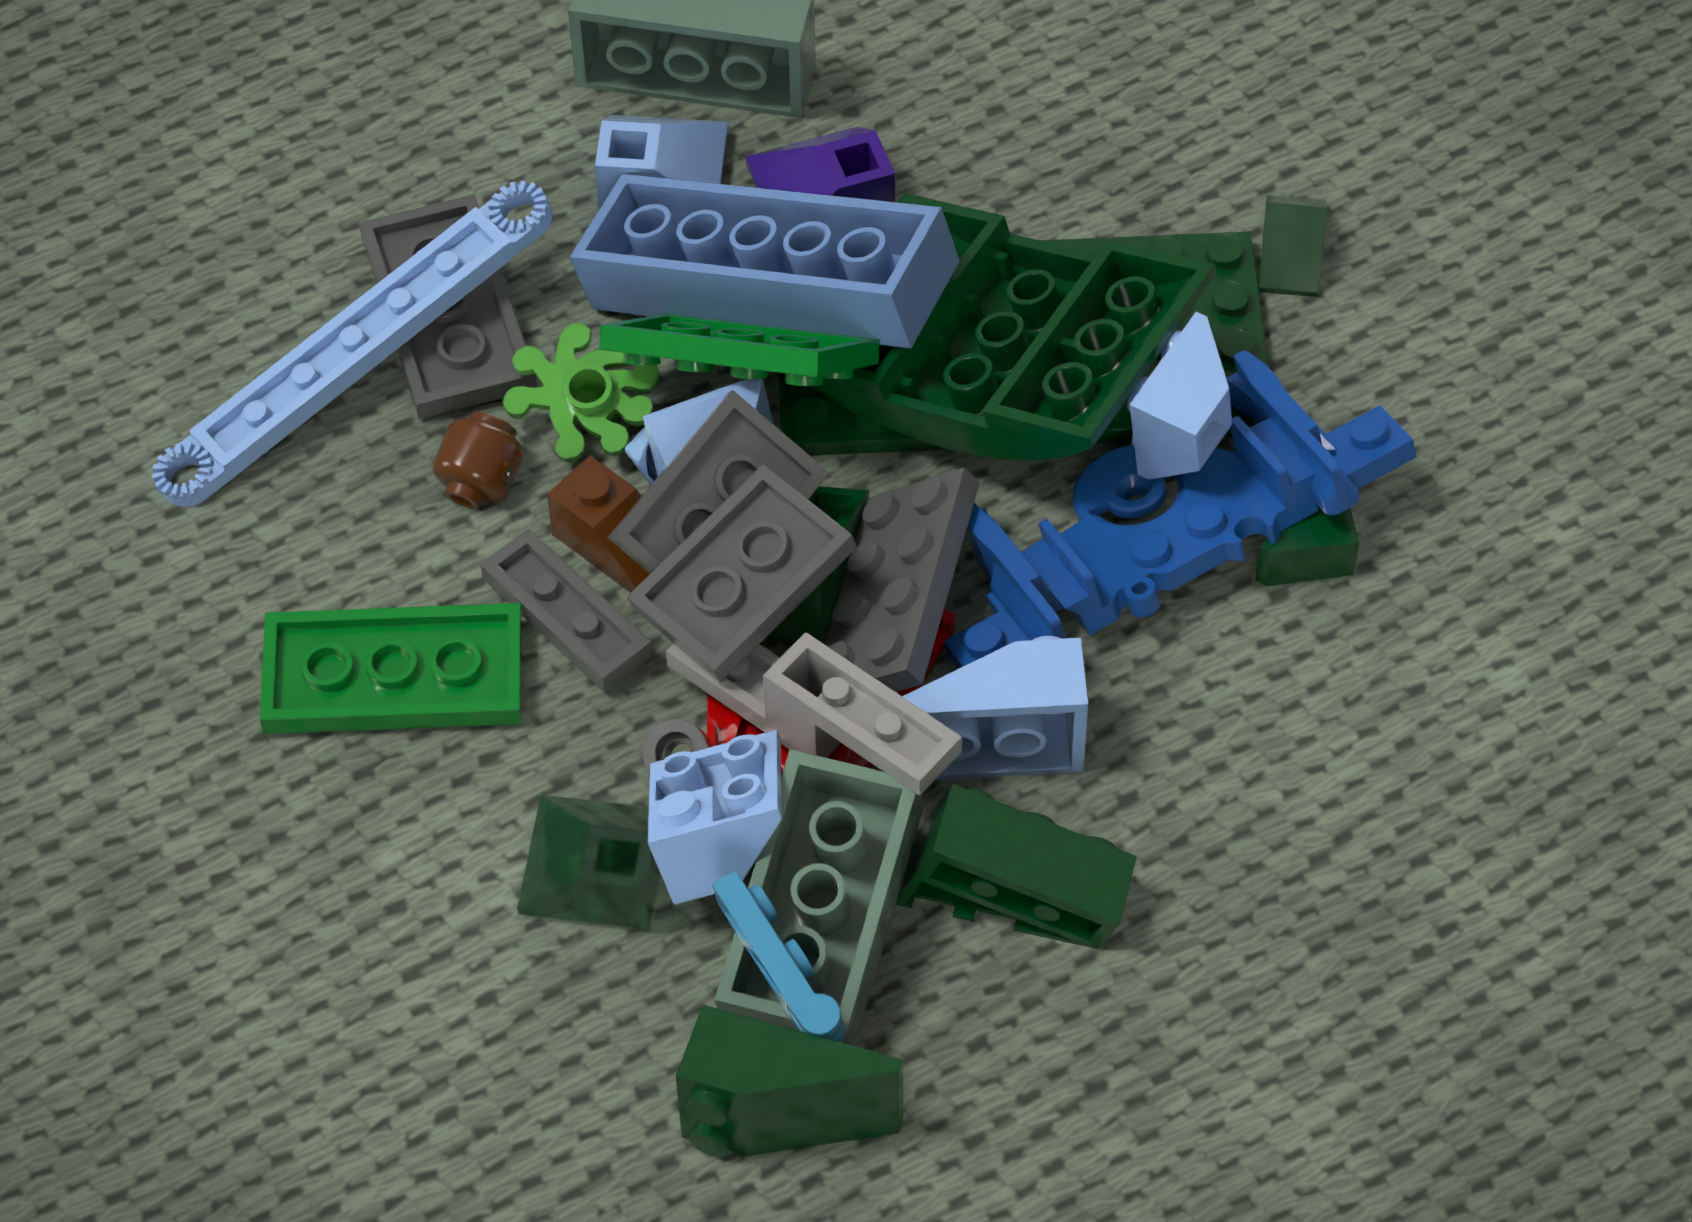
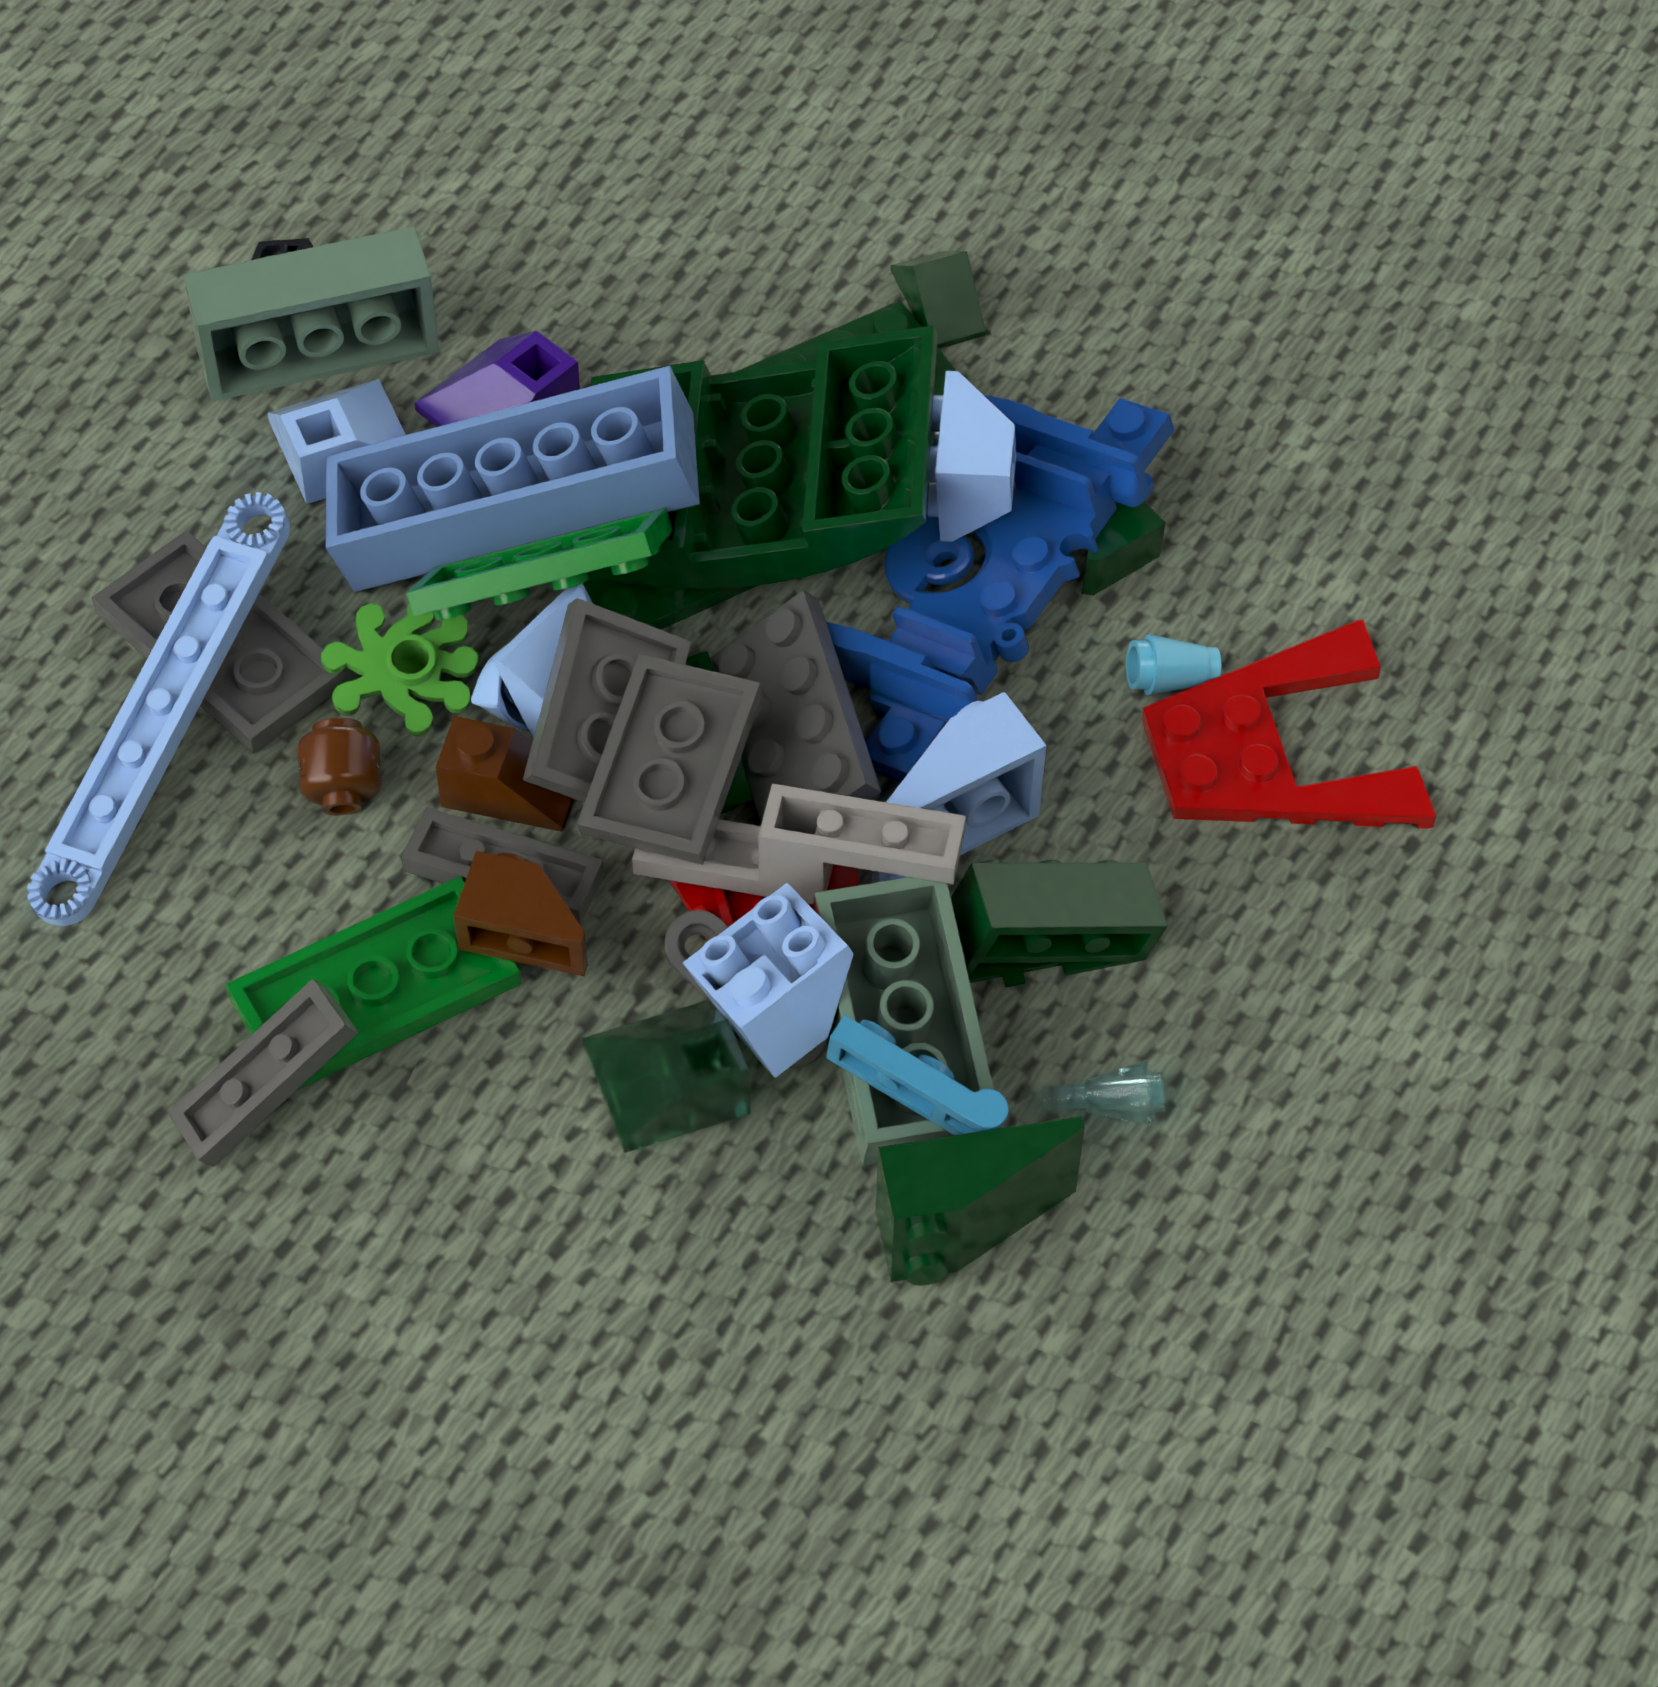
camera: 30 degrees left, 0 degrees up
none -> dark grey plate [168,979,359,1167]
none -> reddish brown slope [453,850,588,977]
none -> clear light blue cone [1042,1059,1166,1126]
none -> medium azure cone [1126,634,1221,696]
none -> red wing [1141,619,1436,829]

